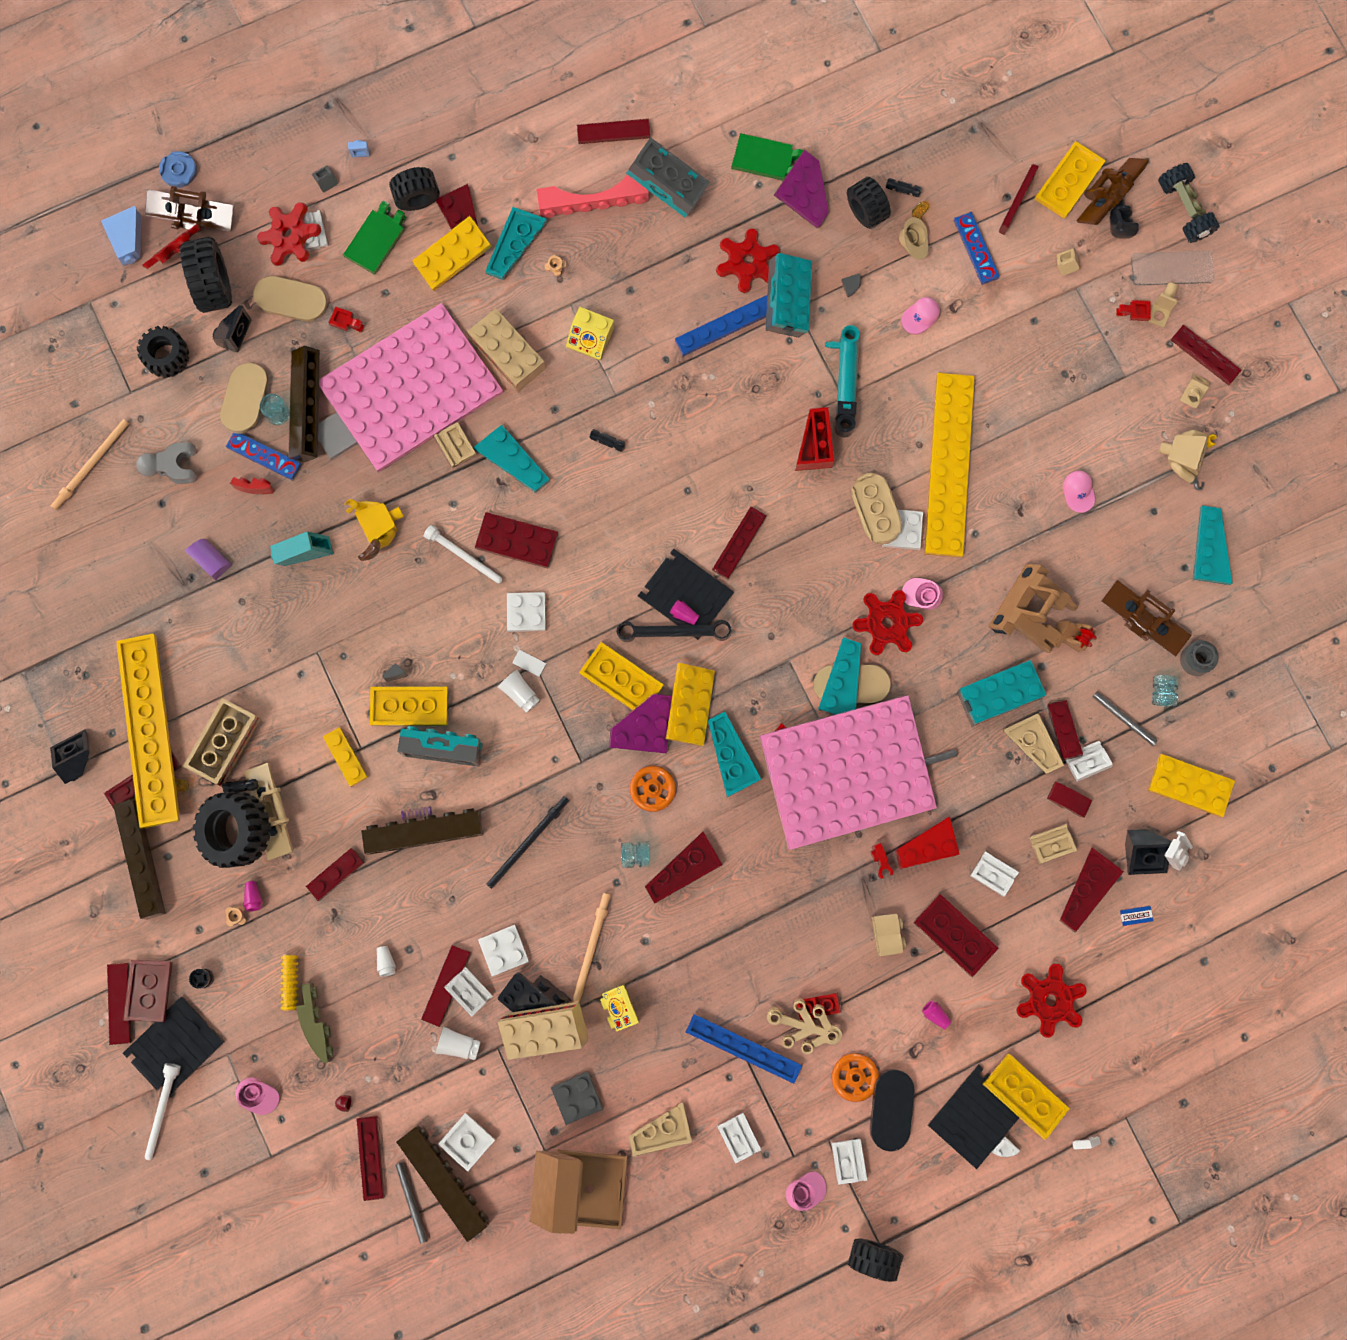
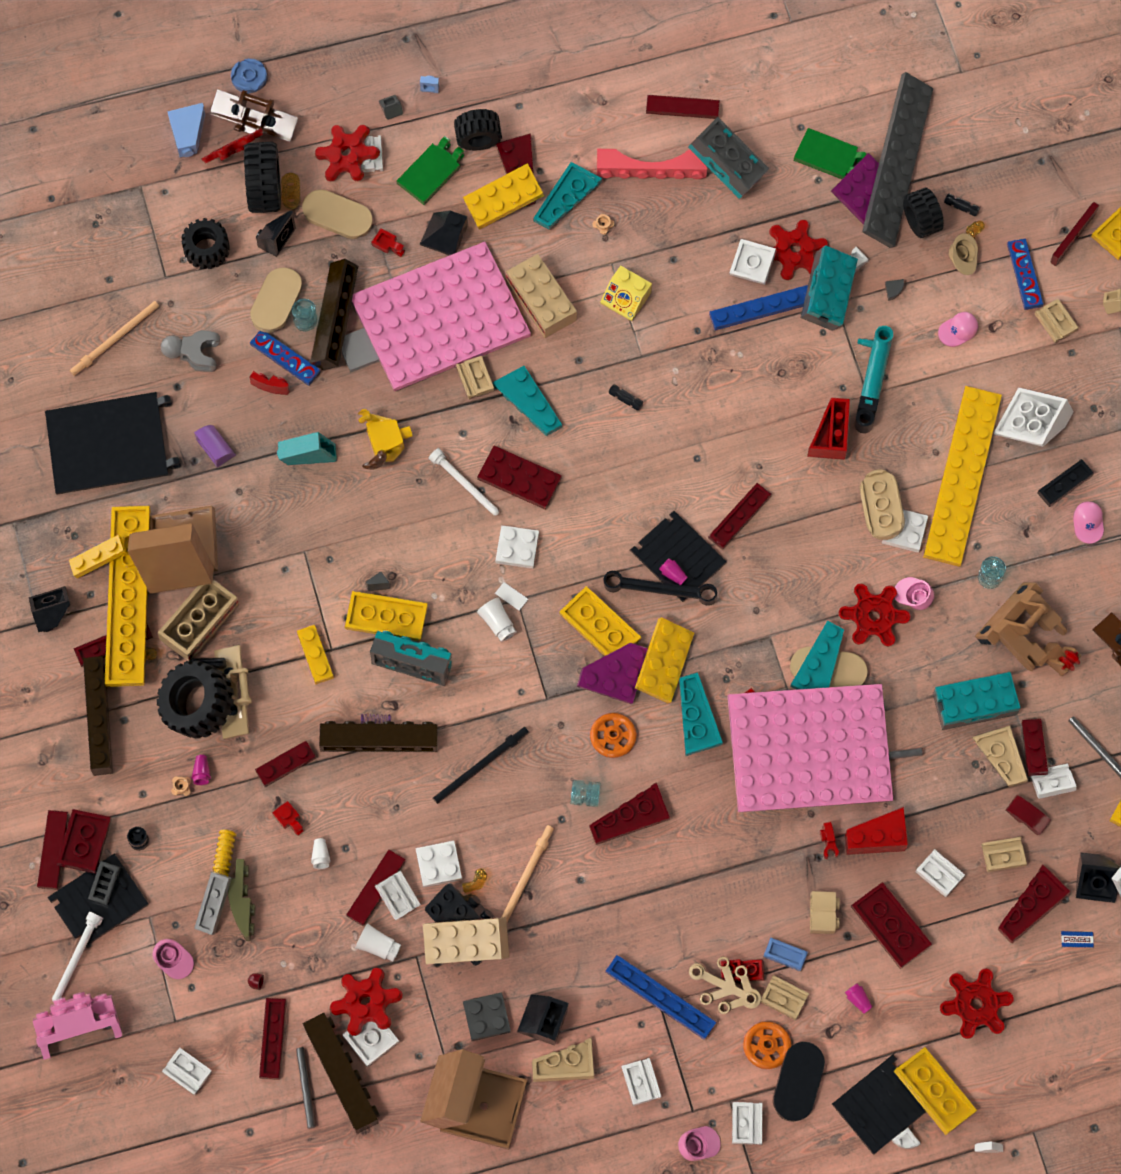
camera: 10 degrees right, 10 degrees down
light yellow slope [600,985,639,1032] -> none
none -> bright pink piece [33,992,122,1060]
none -> black flag [45,392,181,495]
none -> yellow plate [69,535,127,579]
none -> dark grey slope [88,861,122,905]
none -> medium nougat container [127,505,218,594]
none -> white plate [162,1047,212,1096]
none -> light grey plate [194,871,232,935]
none -> red plate [272,801,304,836]
none -> clear yellow plate [281,173,301,209]
none -> red plate [329,968,403,1036]
none -> black slope [420,211,468,256]
none -> clear yellow arm [462,868,487,893]
none -> black slope [517,994,569,1046]
none -> white plate [729,239,777,285]
none -> tan plate [760,975,809,1021]
none -> medium blue tile [763,937,808,971]
none -> white tile [851,247,868,272]
none -> dark grey plate [862,72,933,248]
none -> clear light blue wheel [978,556,1006,589]
none -> white slope [994,388,1073,447]
none -> tan plate [1035,299,1078,343]
none -> black plate [1037,459,1094,507]

